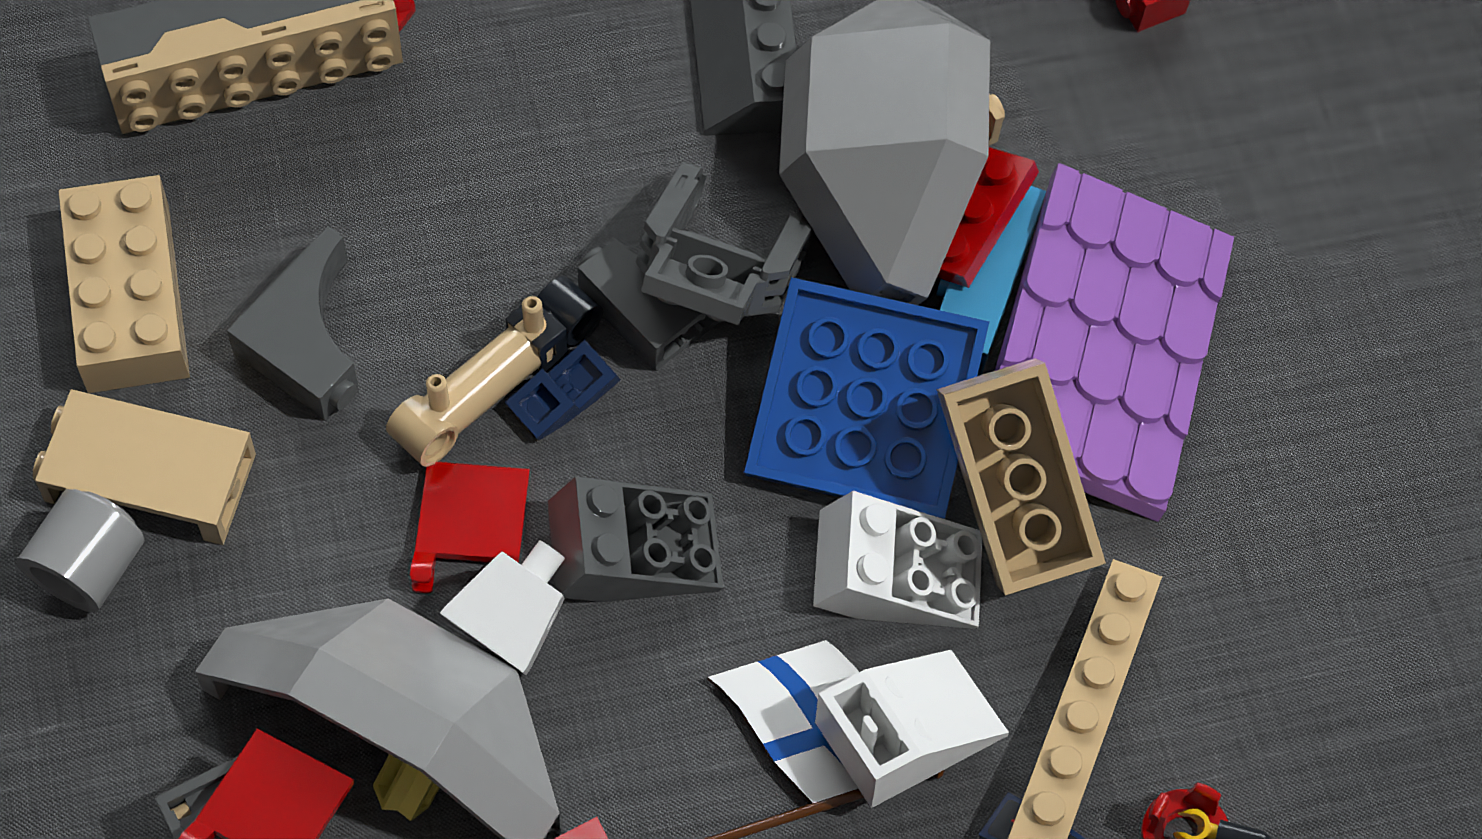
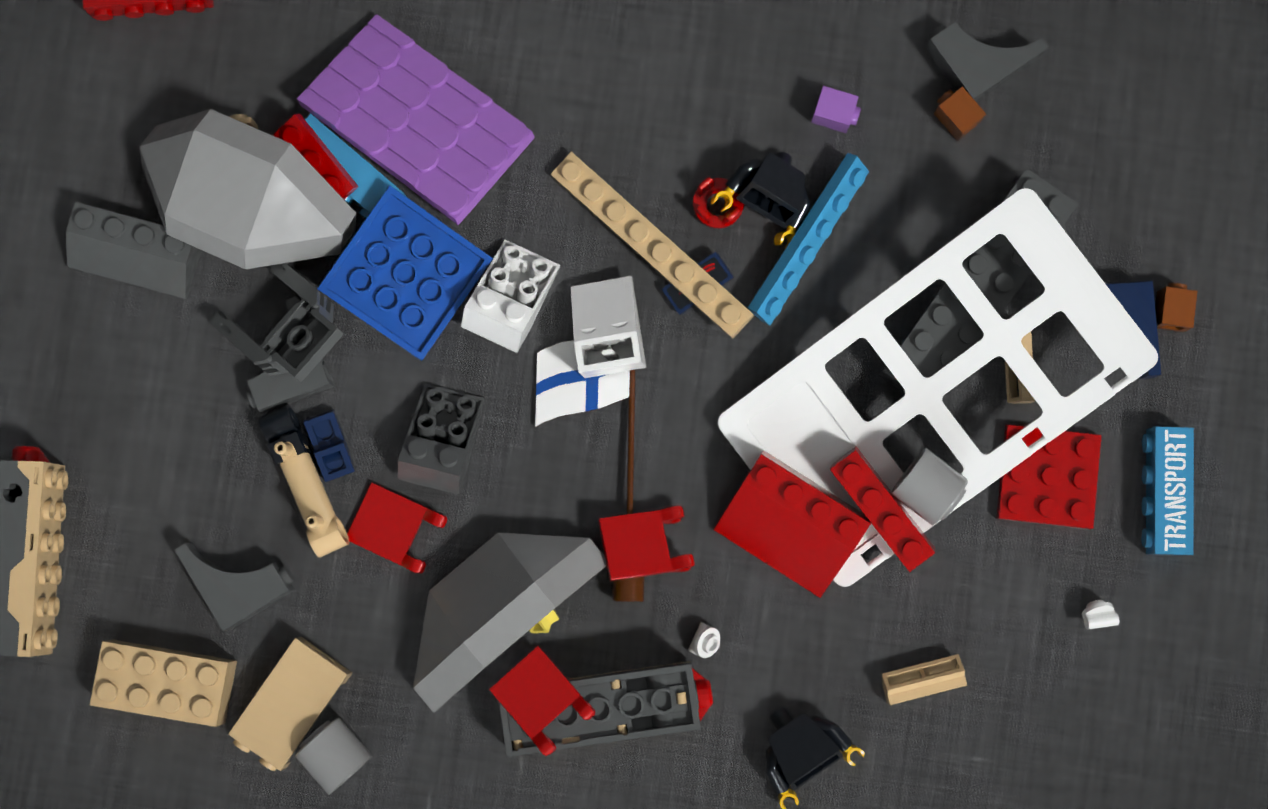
camera: 60 degrees left, 20 degrees up
white torso [440,540,565,675] -> none
tan brick [936,358,1106,595] -> none

